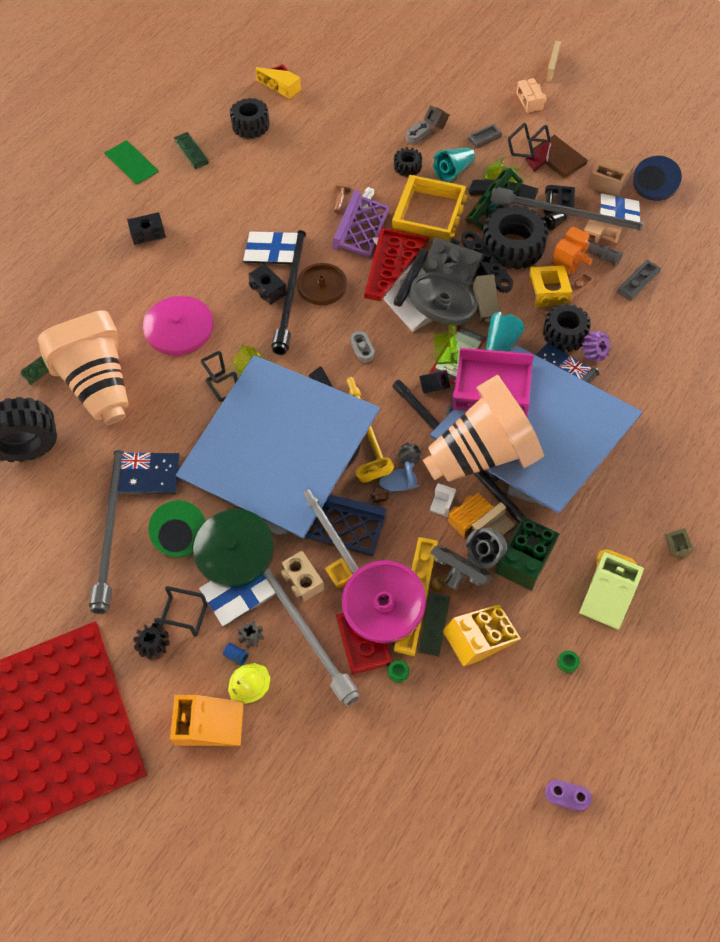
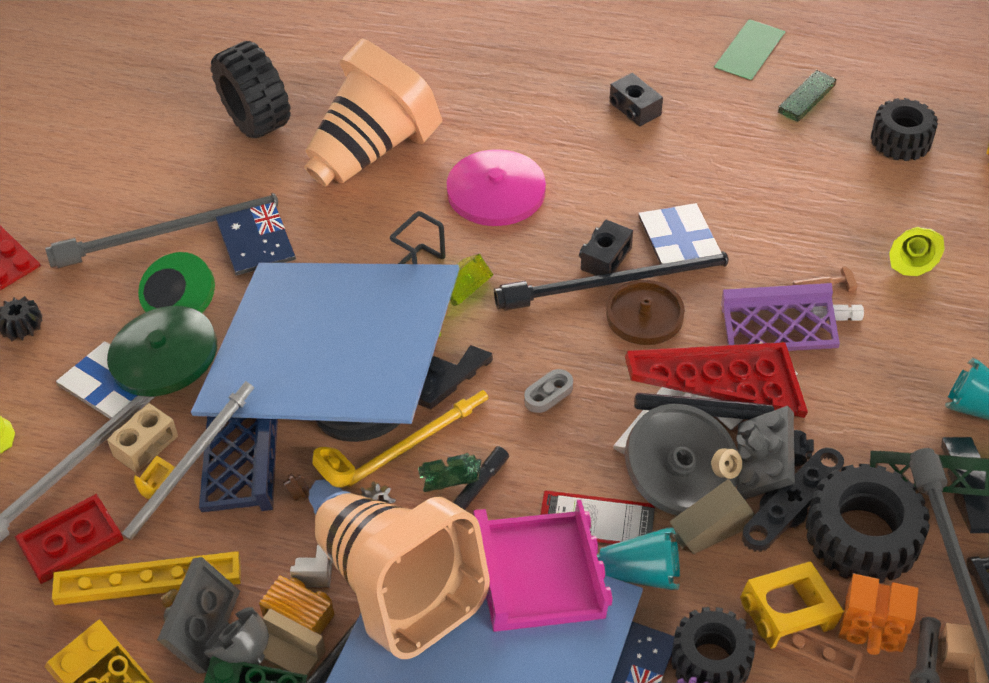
camera: 70 degrees right, 10 degrees down
black piece [154,586,208,637] -> none
blue piece [223,643,249,666] -> none
dark grey gear [238,621,264,648] -> none
dark pink dish [342,560,426,643] -> none
green tile [388,660,409,683] -> none
yellow window [392,175,468,242] -> none
black tyre [394,147,422,177] -> none
black panel [419,370,451,394] -> none
clear green tile [419,592,450,657] -> none
clear neon green panel [433,324,458,364] -> none
black cone [543,213,567,230] -> none
none -> clear green hinge [418,453,482,492]
none -> tan tile [711,448,742,479]
none -> neon yellow piece [889,227,945,276]

